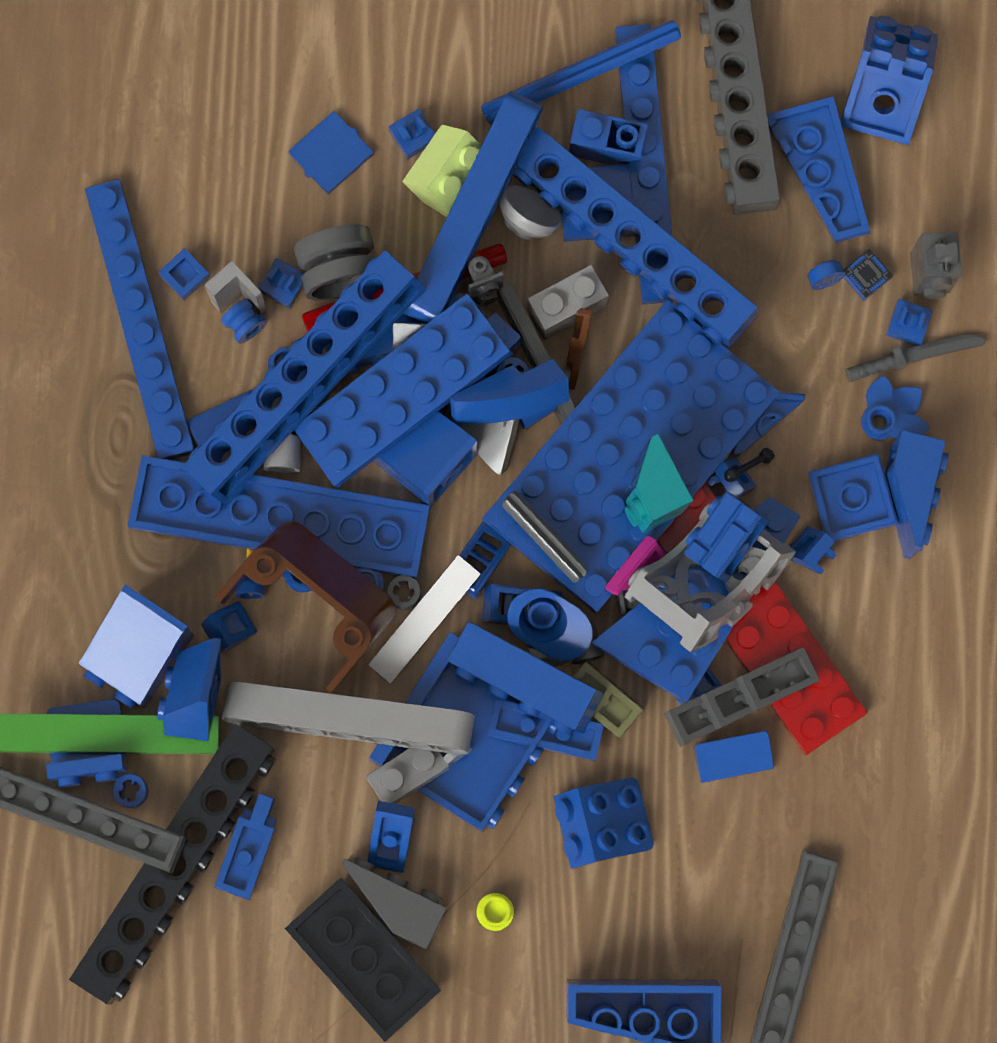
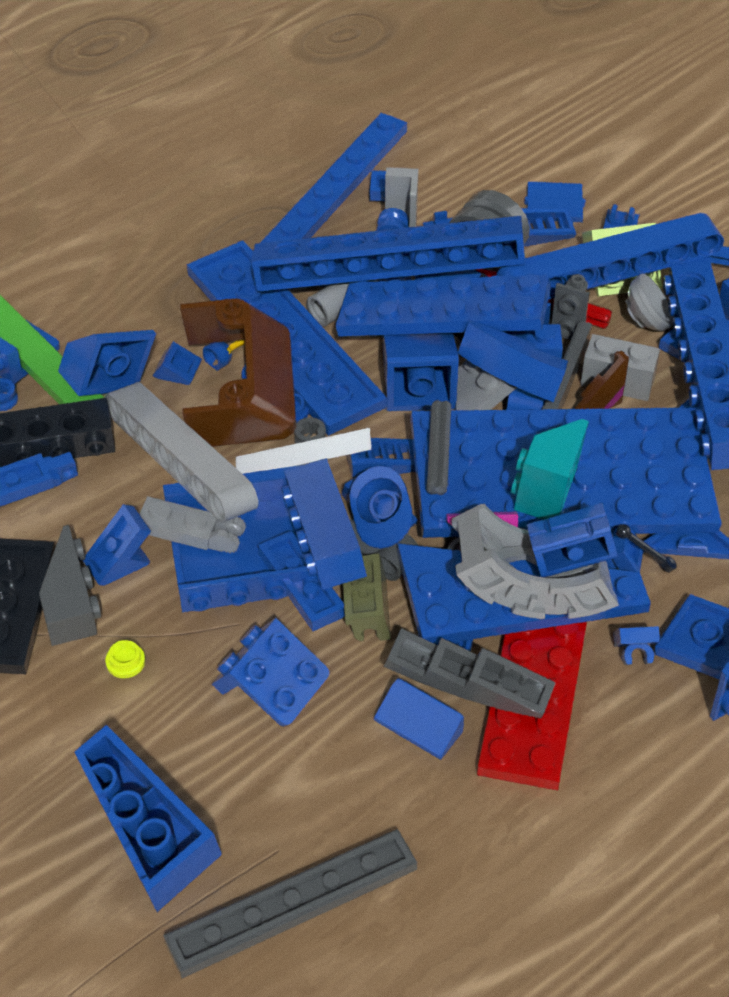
camera: 50 degrees right, 30 degrees down
slope [79,584,195,709] -> none
none -> blue slope [521,208,576,247]

